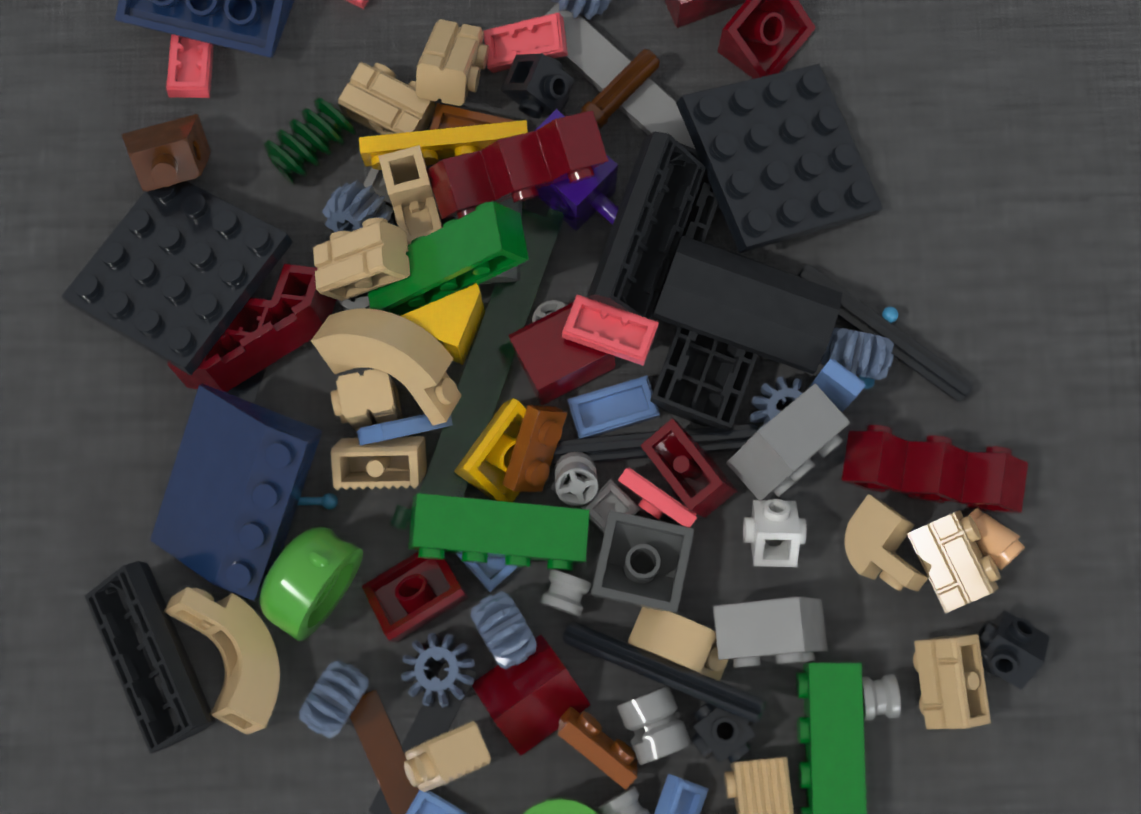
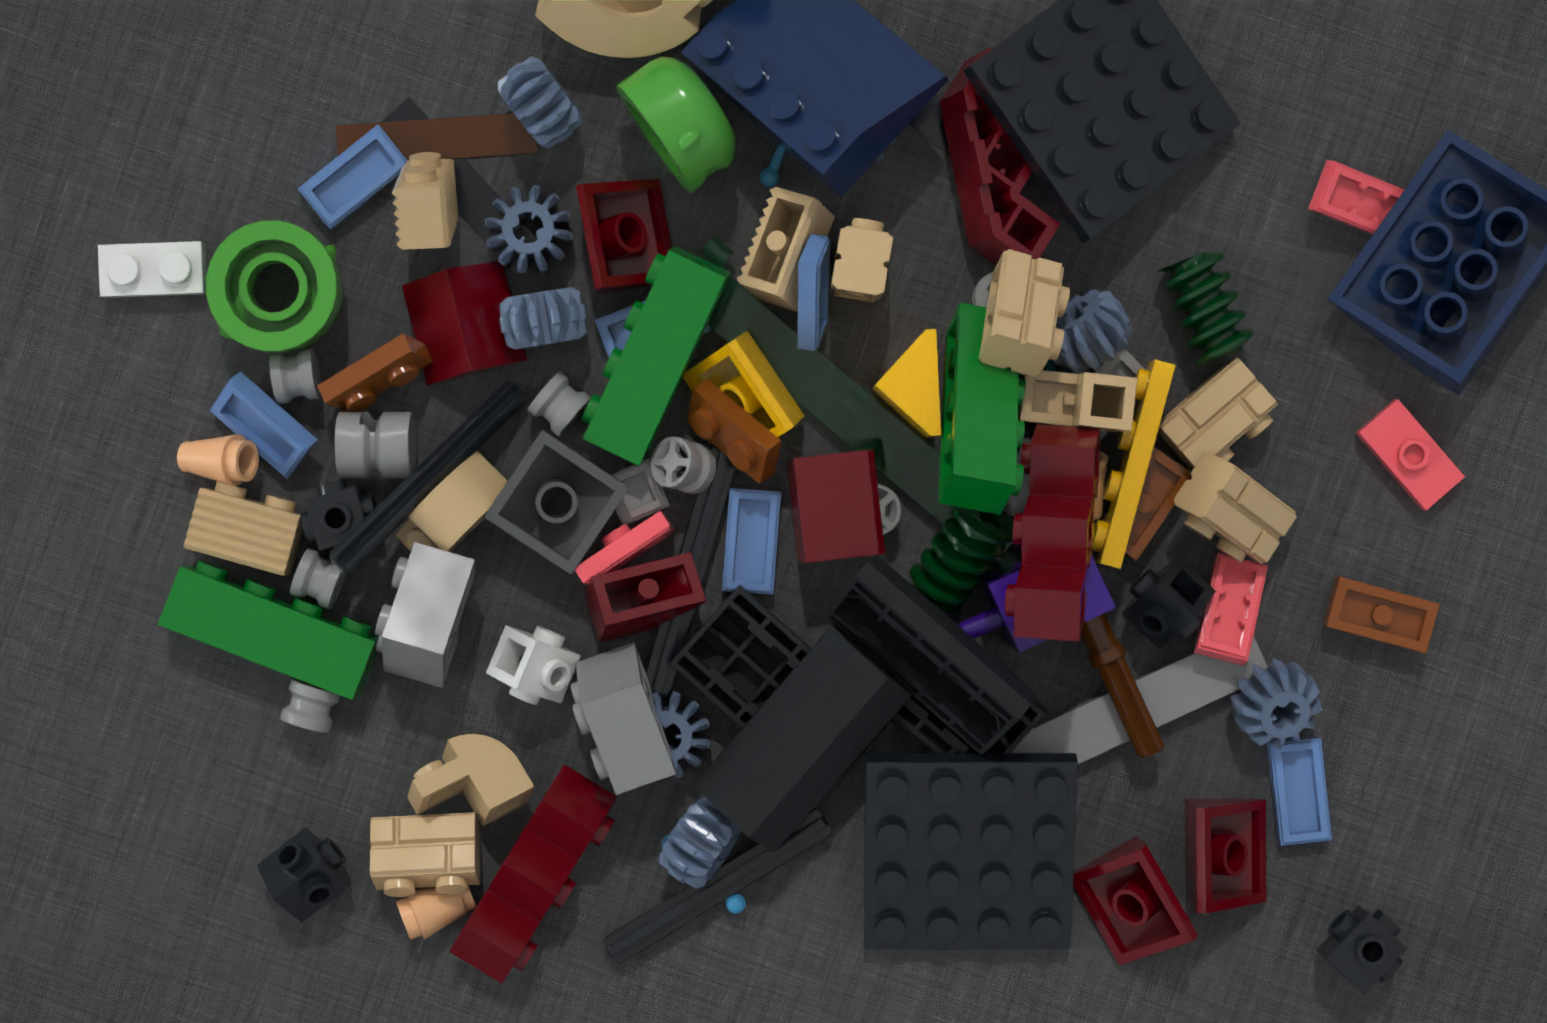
camera: 115 degrees right, 10 degrees up
reddish brown torso [122,113,211,191] -> none
tan arch [311,308,462,425] -> none
coral plate [562,294,659,366] -> none
medium blue tile [809,359,865,412] -> none
tan brick [913,634,991,729] -> none
none -> light grey wheel [290,547,346,609]
none -> dark green piece [909,507,1013,613]

